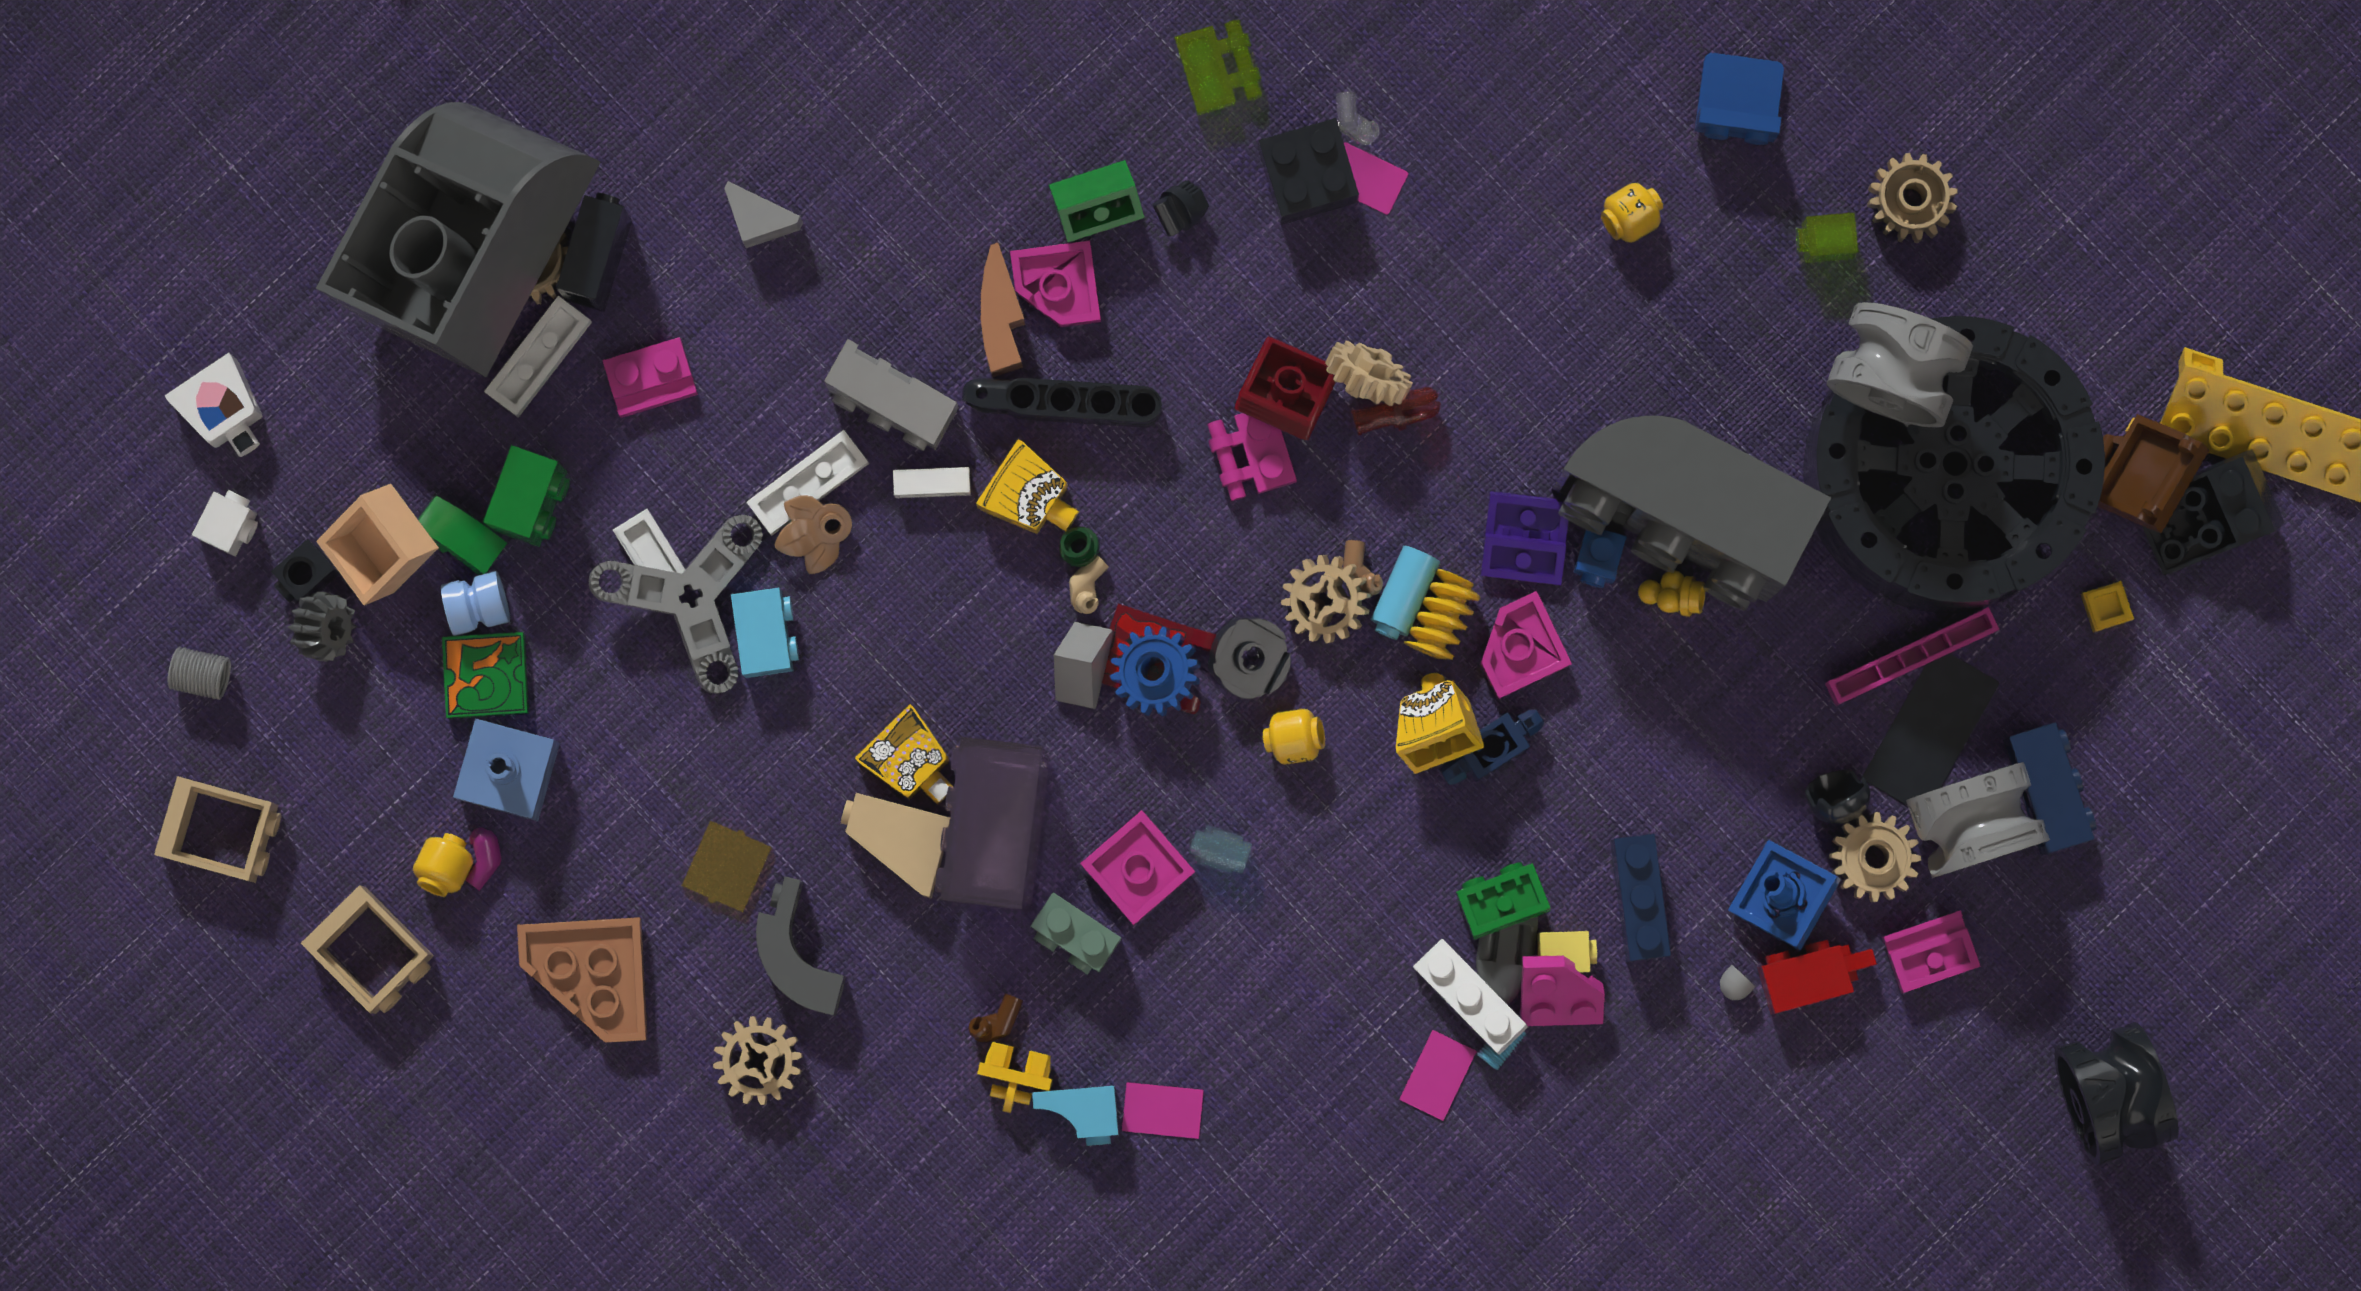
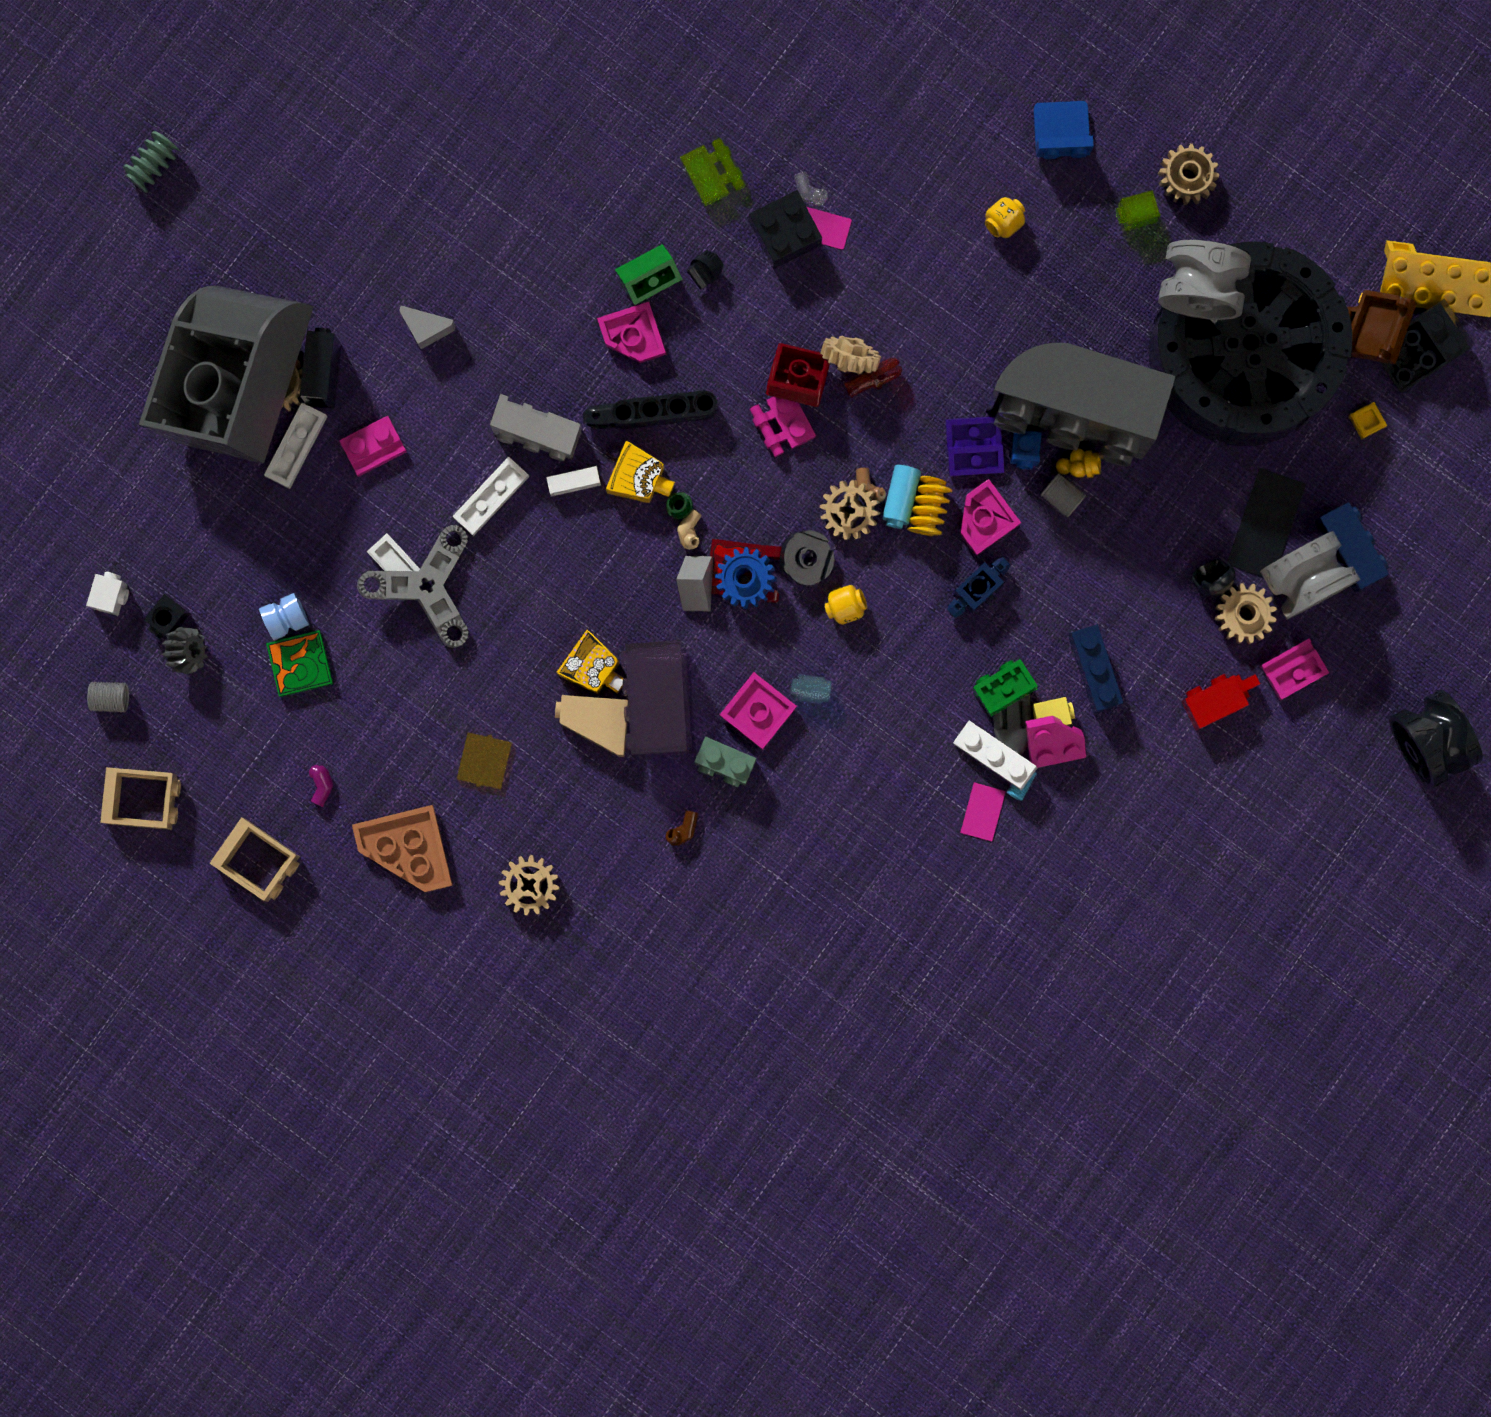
camera: 10 degrees left, 0 degrees up
white torso [165,353,262,457] -> none
light nougat piece [316,484,439,605] -> none
yellow head [413,833,474,897] -> none
green slope [418,496,507,576] -> none
medium blue brick [453,718,560,821] -> none
green brick [483,445,570,547] -> none
medium azure brick [731,587,799,678] -> none
dark grey arch [756,876,846,1016] -> none
medium nougat plate [774,495,852,574] -> none
yellow hips [977,1042,1053,1113] -> none
nougat slope [981,243,1025,378] -> none
medium azure arch [1032,1086,1119,1146] -> none
dark pink sticker [1122,1082,1204,1139] -> none
yellow torso [1396,673,1484,774] -> none
light grey hinge [1720,965,1755,1000] -> none
blue plate [1728,840,1841,951] -> none
dark pink piece [1825,607,1999,706] -> none
none -> light grey piece [1041,473,1086,517]

